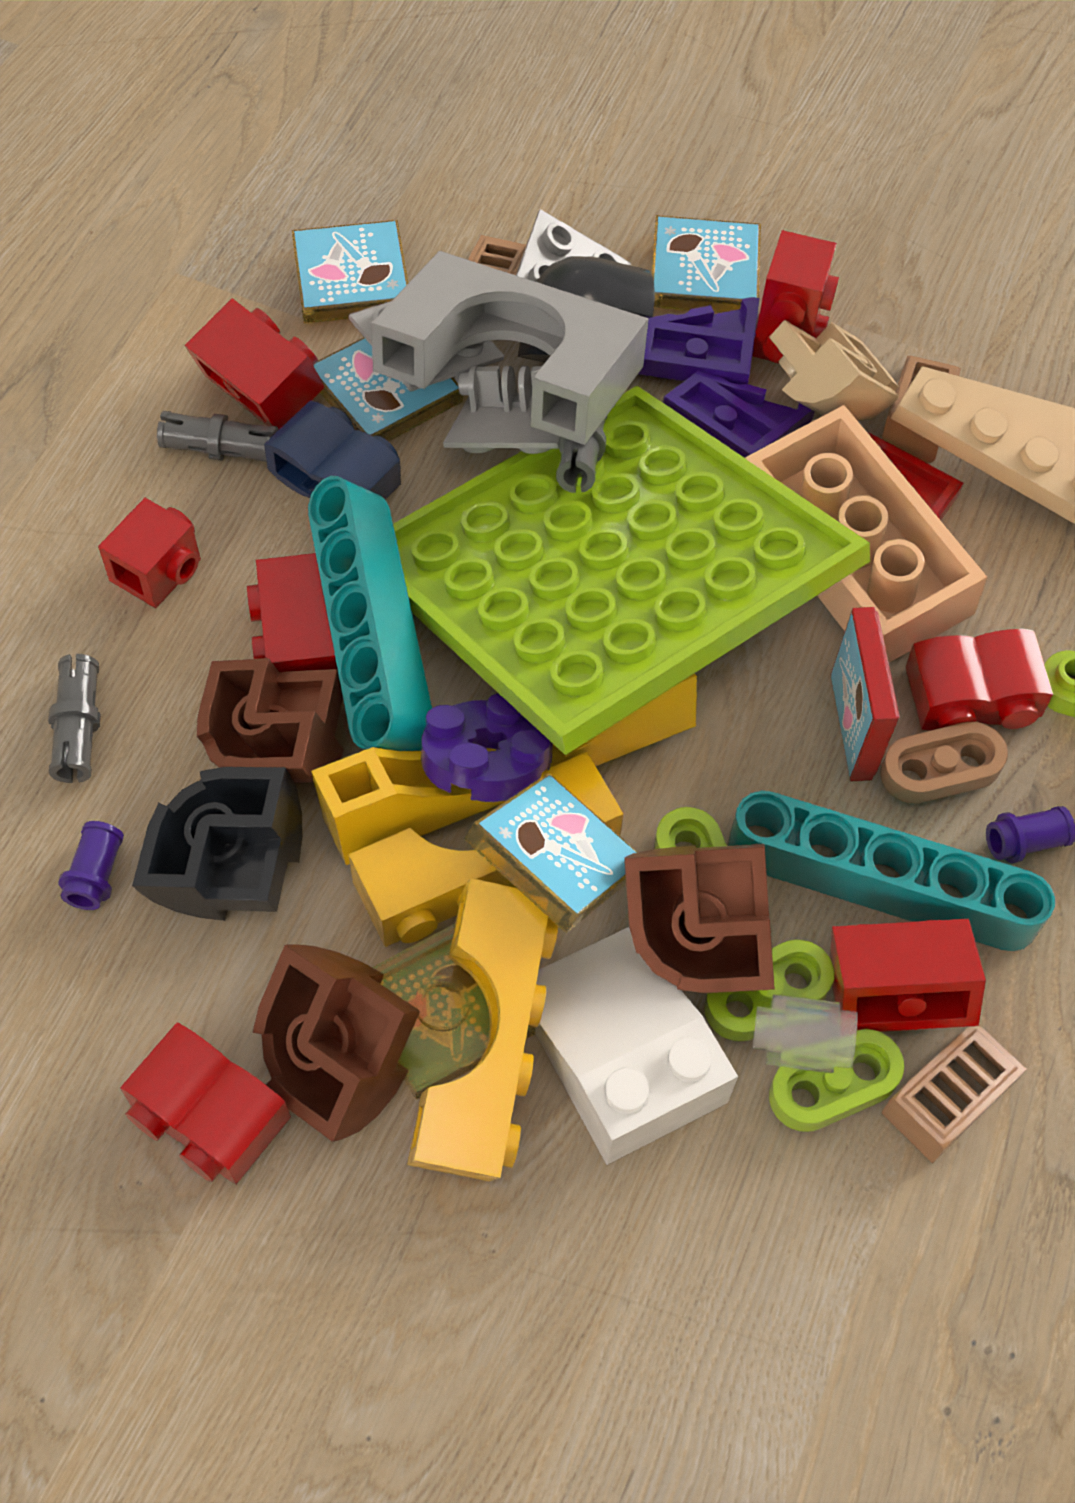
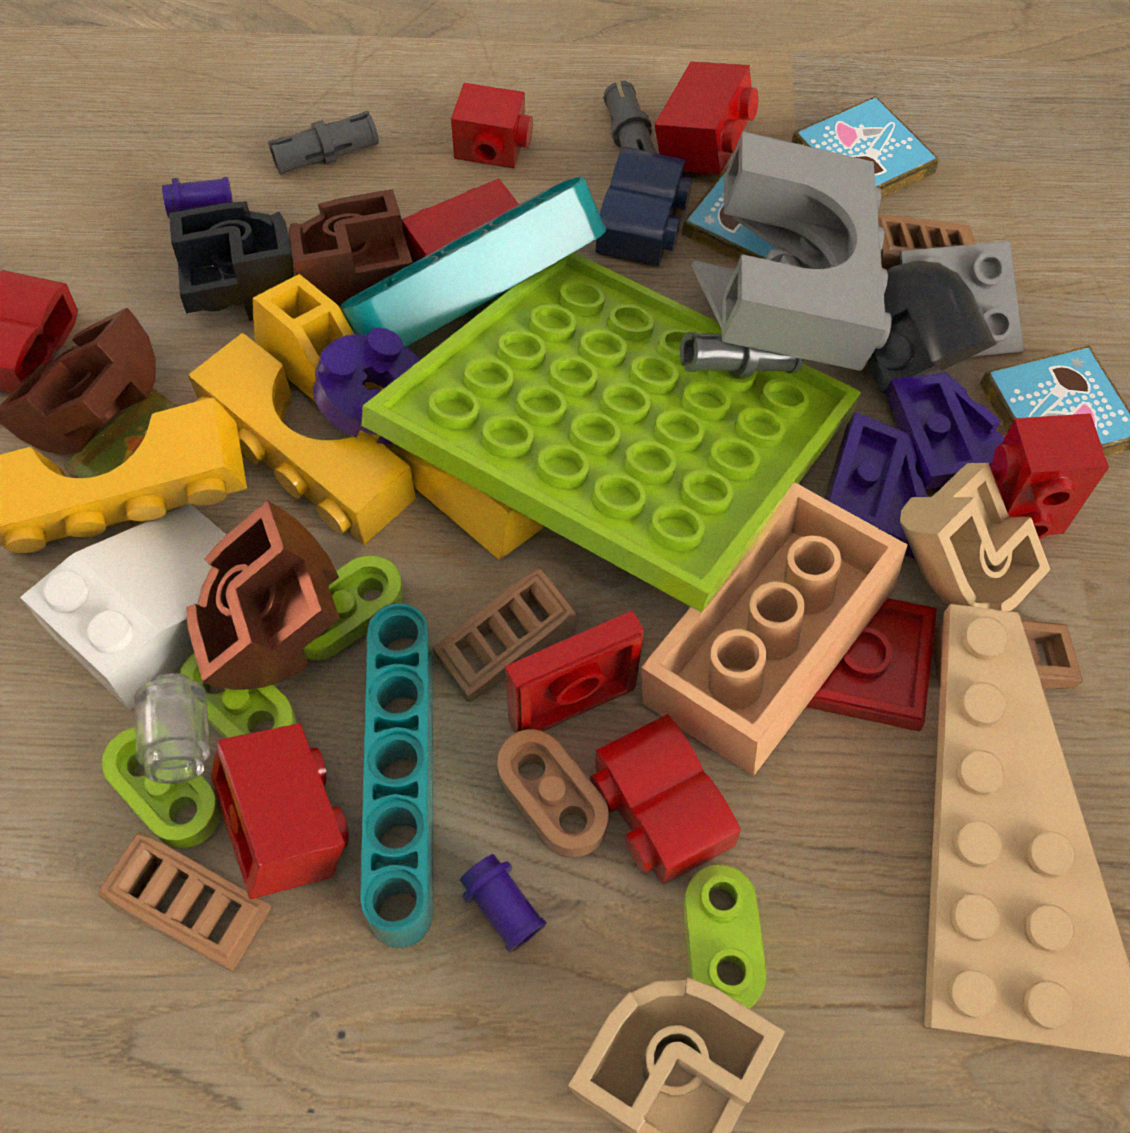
camera: 70 degrees right, 0 degrees up
tile [464,772,637,933] -> none
none -> medium nougat slope [432,568,576,702]

